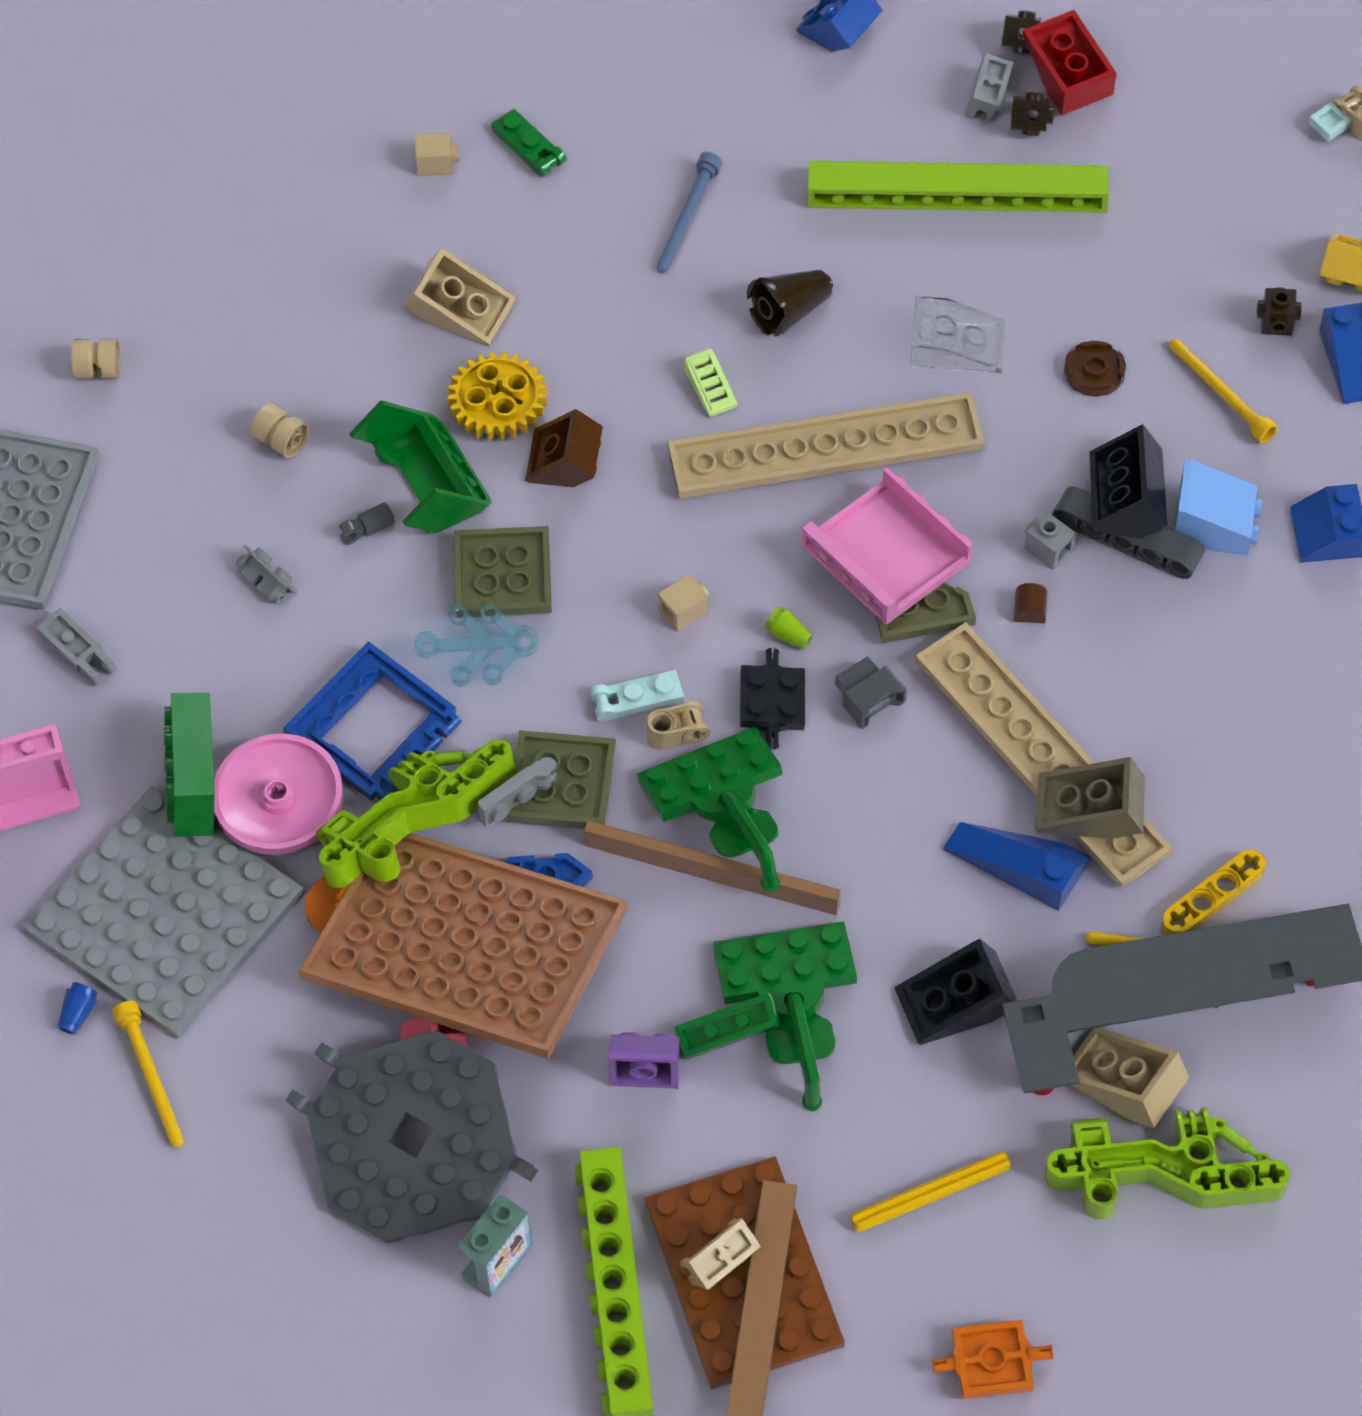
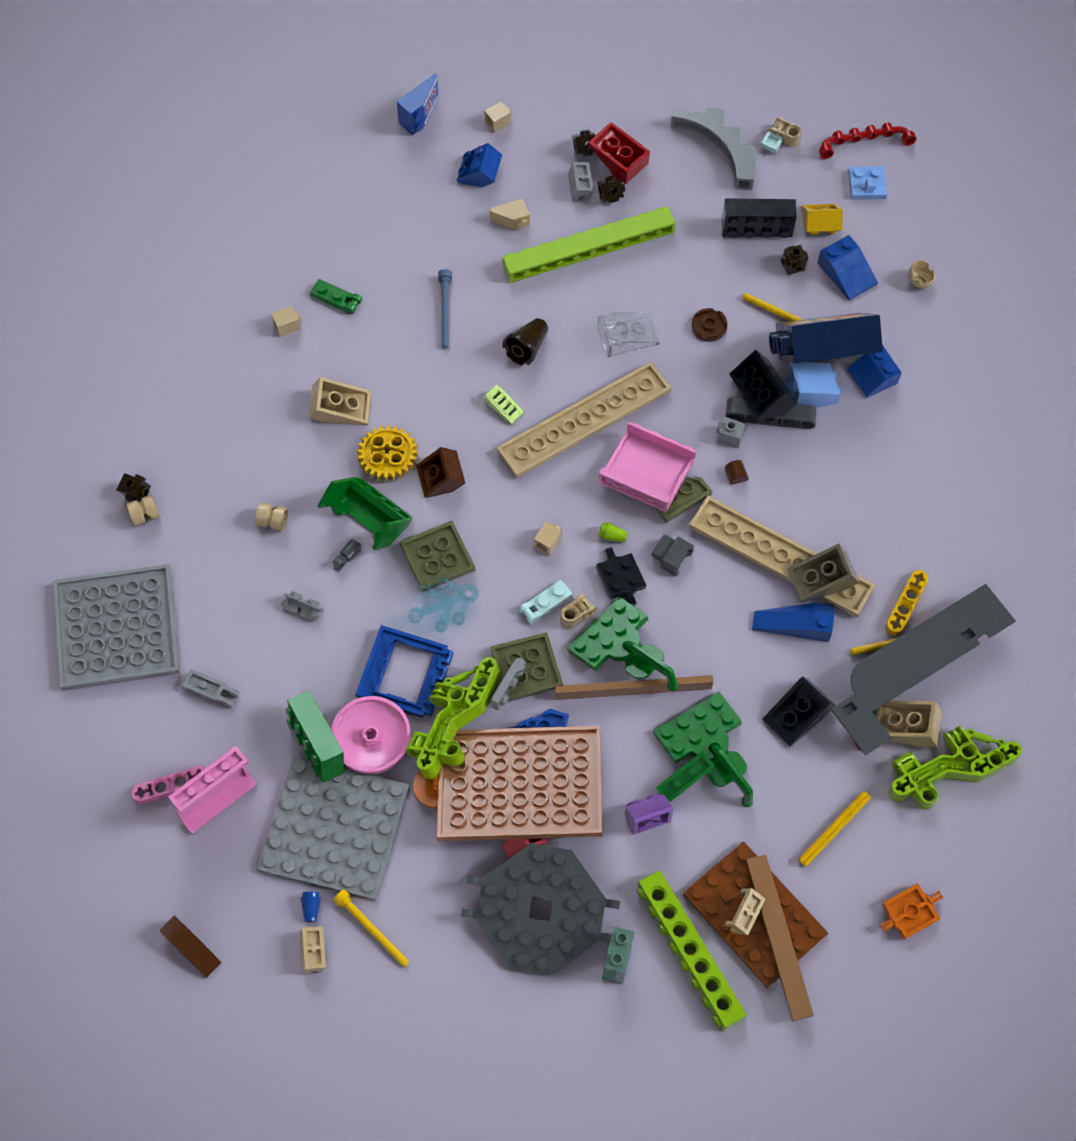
camera: 25 degrees left, 5 degrees up
none -> dark brown brick [116,473,151,502]
none -> tan hinge [299,926,326,975]
none -> tan slope [490,198,530,230]
none -> light grey arch [671,108,756,190]
none -> black brick [721,198,797,238]
none -> dark blue brick [769,313,883,363]

